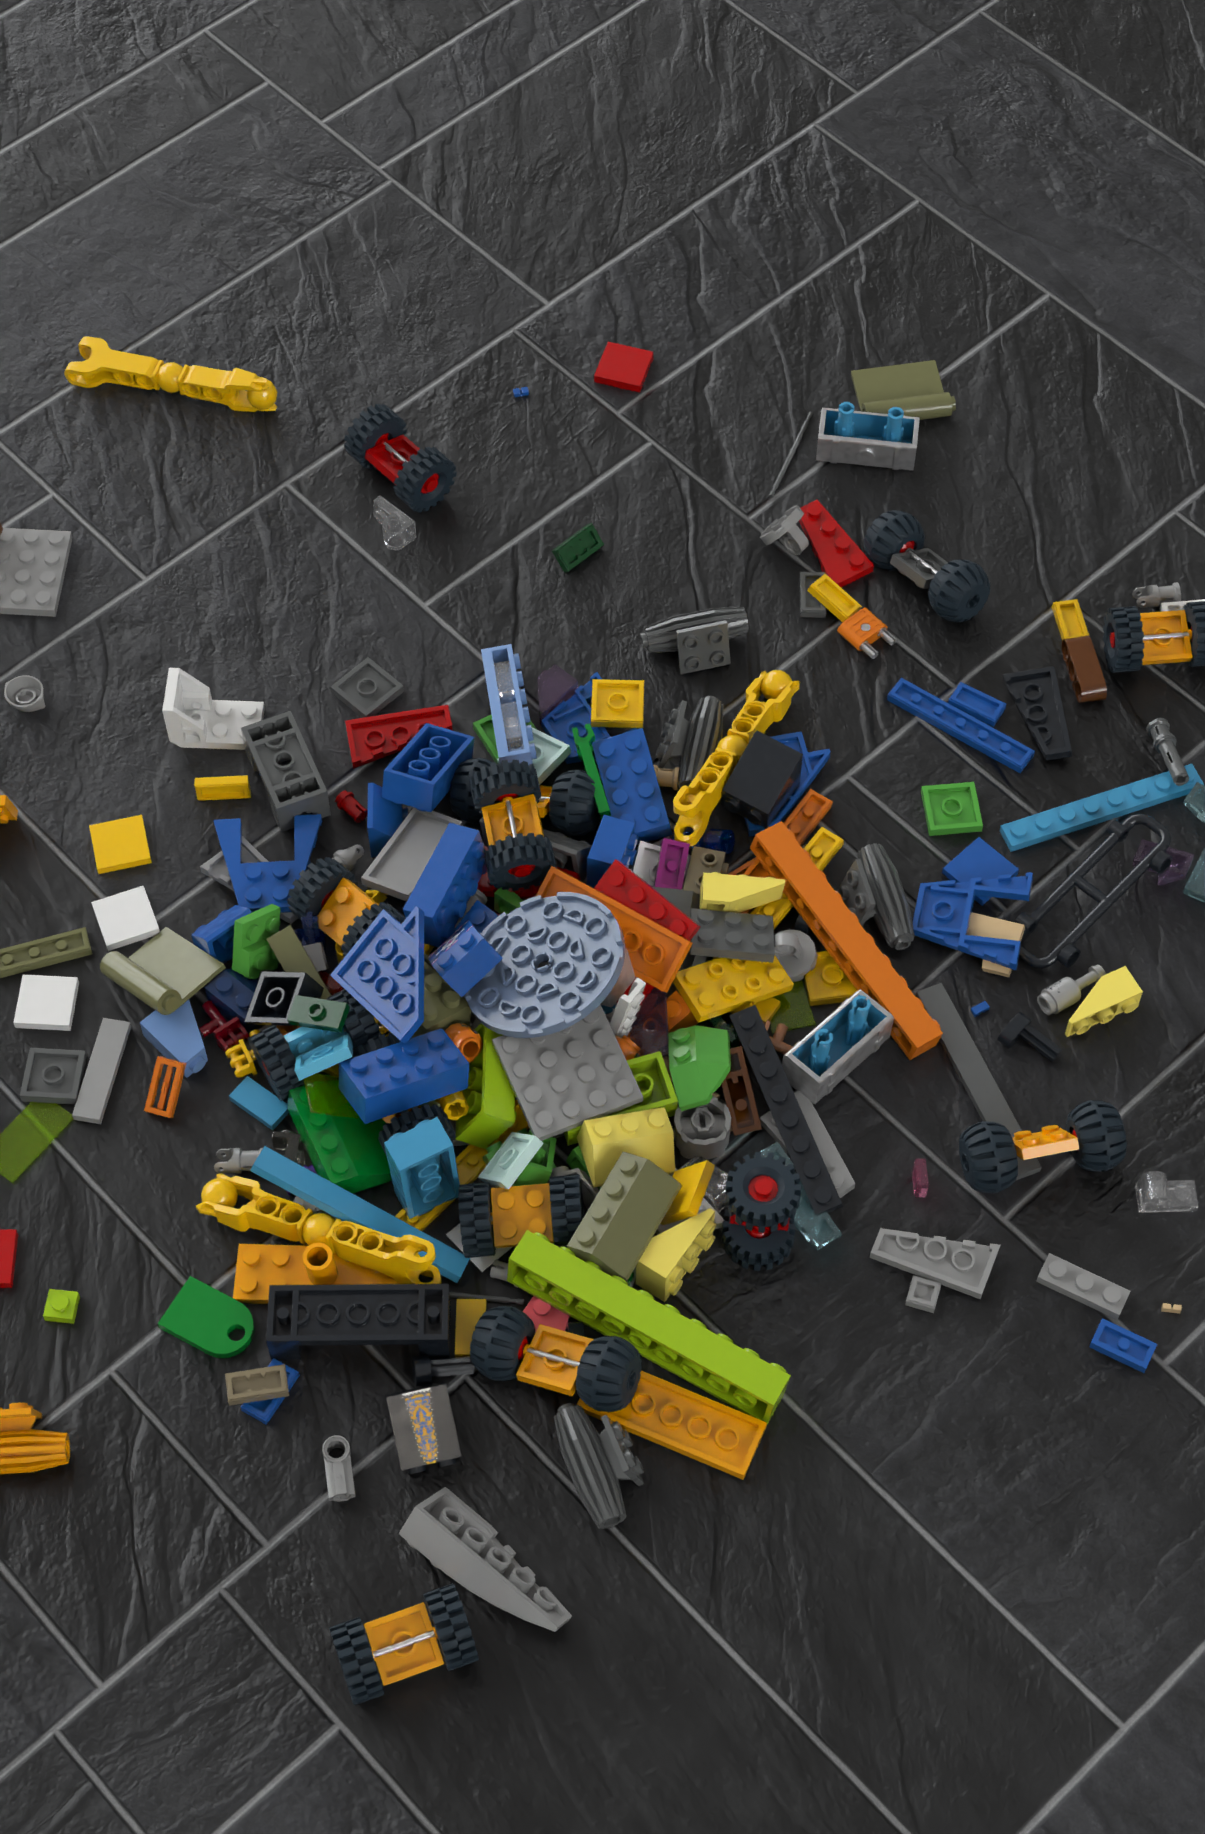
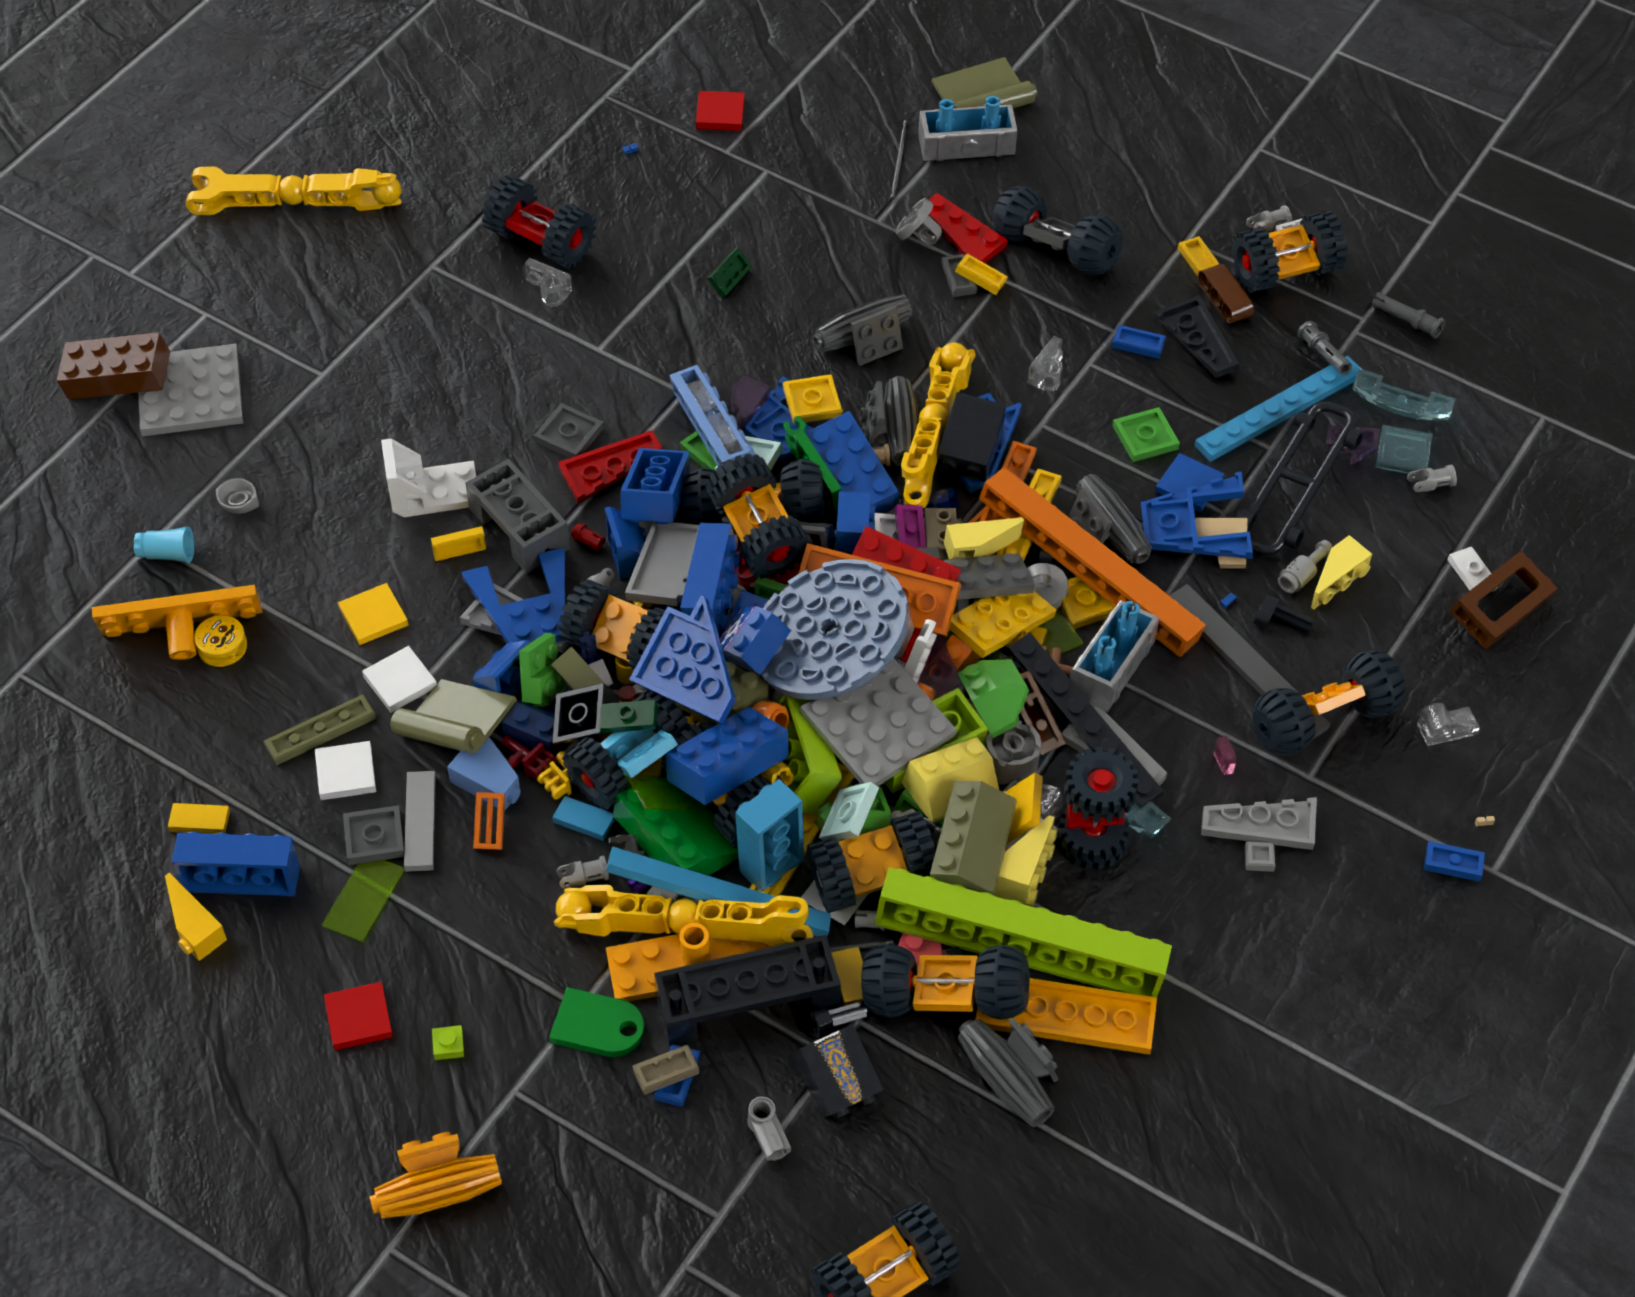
camera: 15 degrees left, 5 degrees down
light grey wedge [399,1487,572,1632] -> none
orange piece [837,607,897,659] -> none
blue tile [887,678,1035,773] -> none
light grey plate [1036,1253,1131,1320] -> none
none -> clear plate [1028,336,1063,391]

